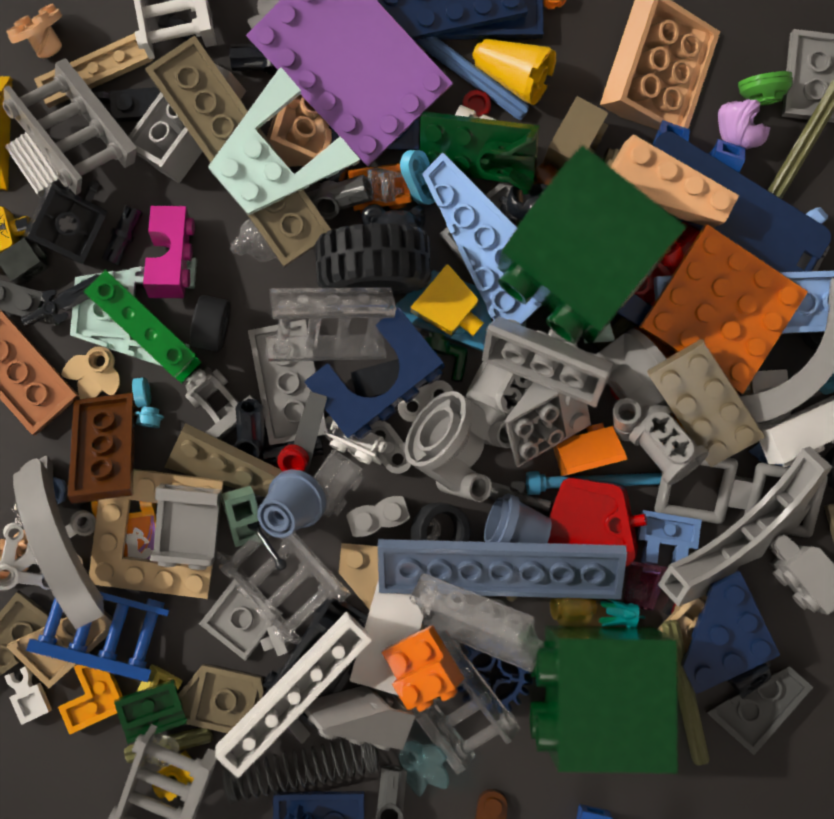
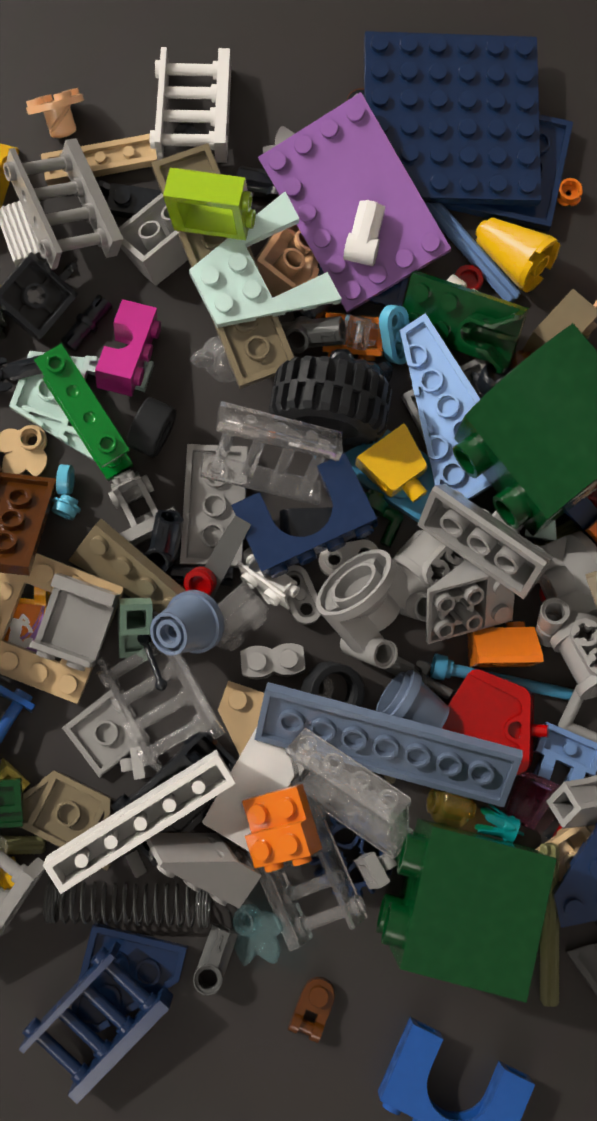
camera: 10 degrees right, 5 degrees down
none -> lime window [163,167,256,240]
none -> white piece [343,200,385,266]
none -> light grey tile [354,852,397,889]

